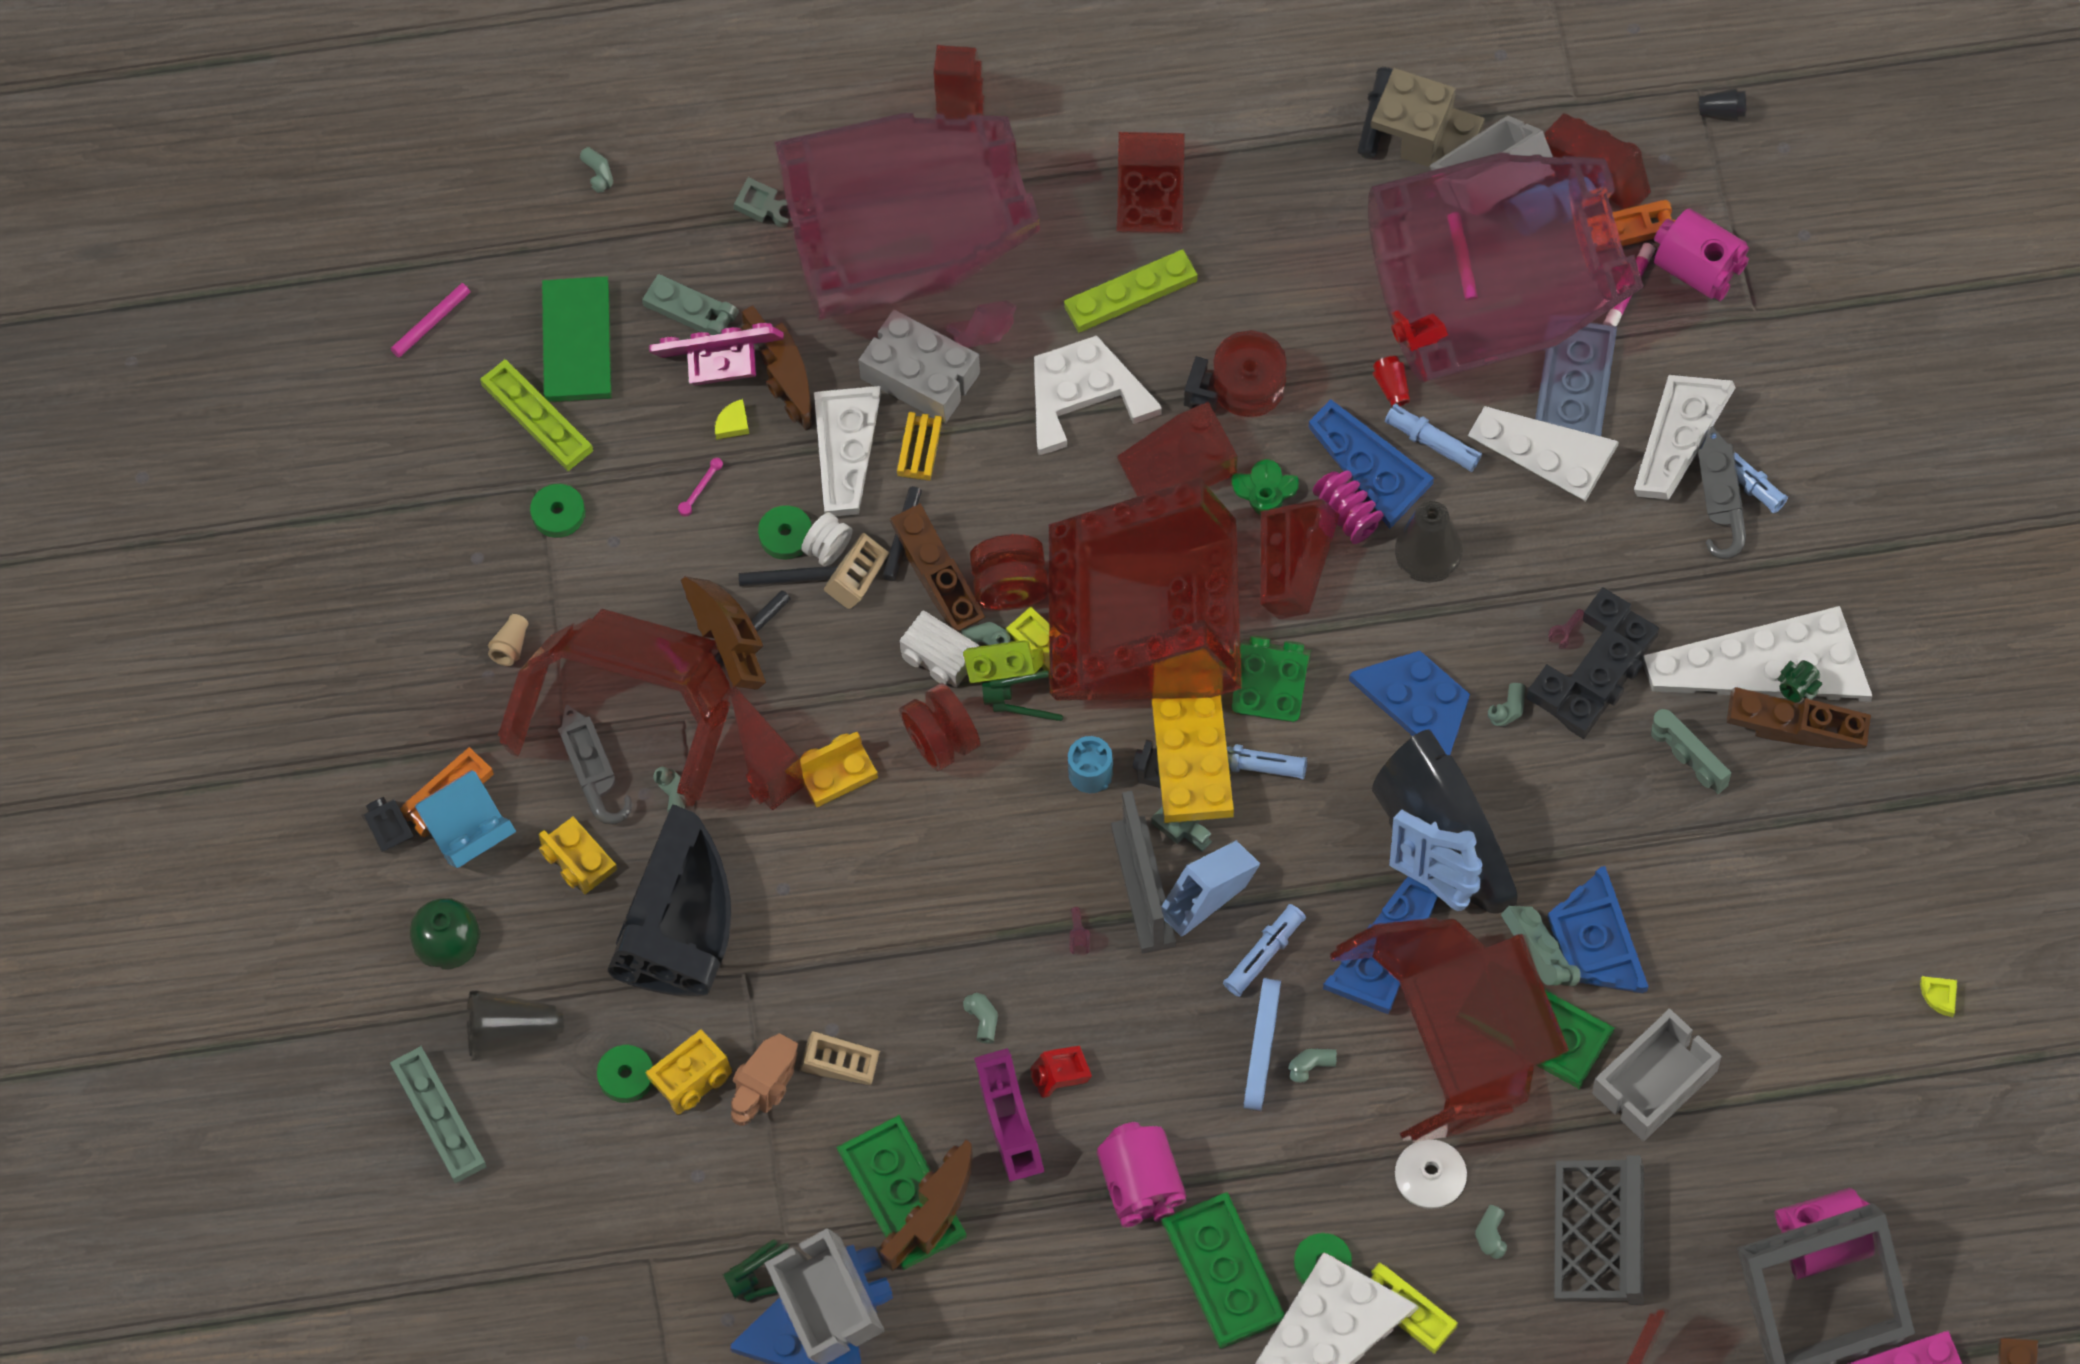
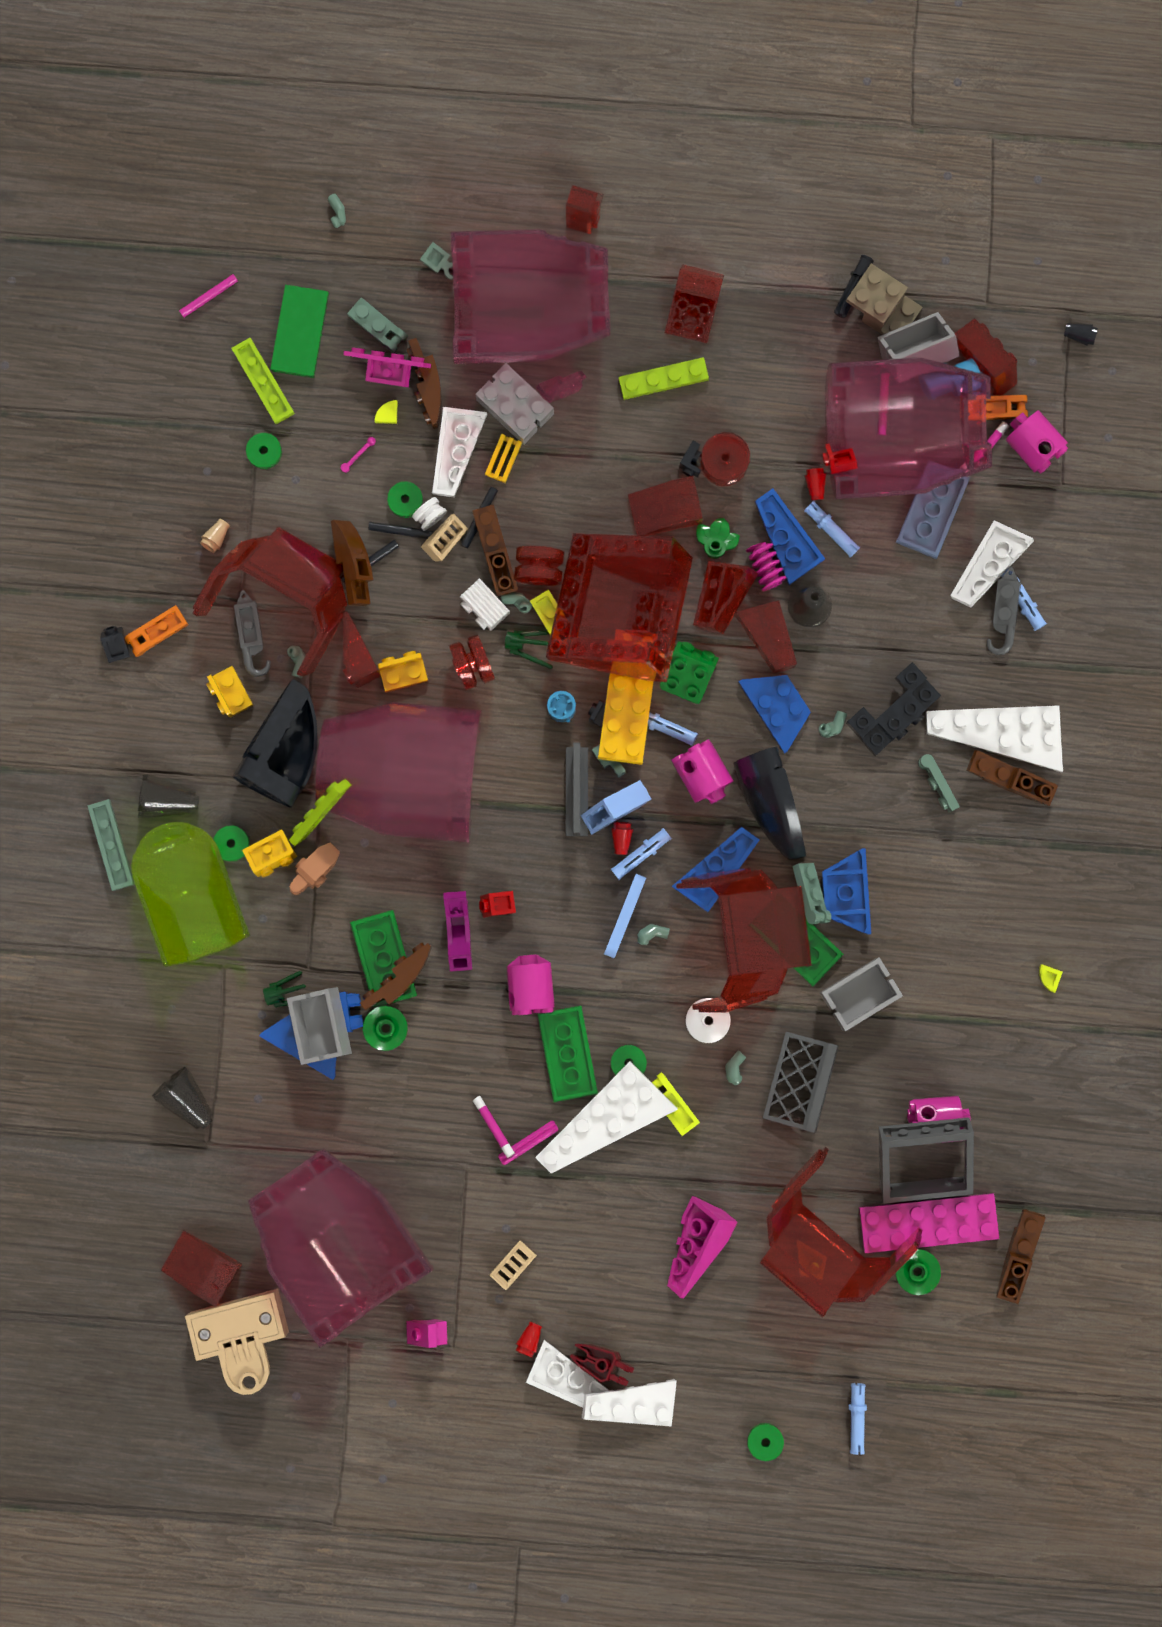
camera: 10 degrees right, 20 degrees up
dark green cylinder [410,898,481,970] -> none
dark azure bracket [415,770,516,868] -> none
tan slope [800,1031,880,1085] -> none
lime bracket [963,640,1045,683] -> none
sand green arm [963,993,998,1044] -> none
white wing [1034,336,1162,456] -> none
clear pink hand [1069,907,1090,954] -> none
light blue plate [1389,810,1482,911] -> none
white wing [1468,406,1619,502] -> none
clear pink hand [1548,609,1584,649] -> none
dark green gear [1777,660,1822,703] -> none
none -> clear neon green windscreen [131,822,251,967]
none -> lime plate [289,779,351,846]
none -> clear pink windscreen [315,702,482,843]
none -> green dish [363,1006,408,1051]
none -> red cone [611,822,633,855]
none -> dark pink cylinder [671,739,733,804]
none -> clear red wedge [735,600,797,673]

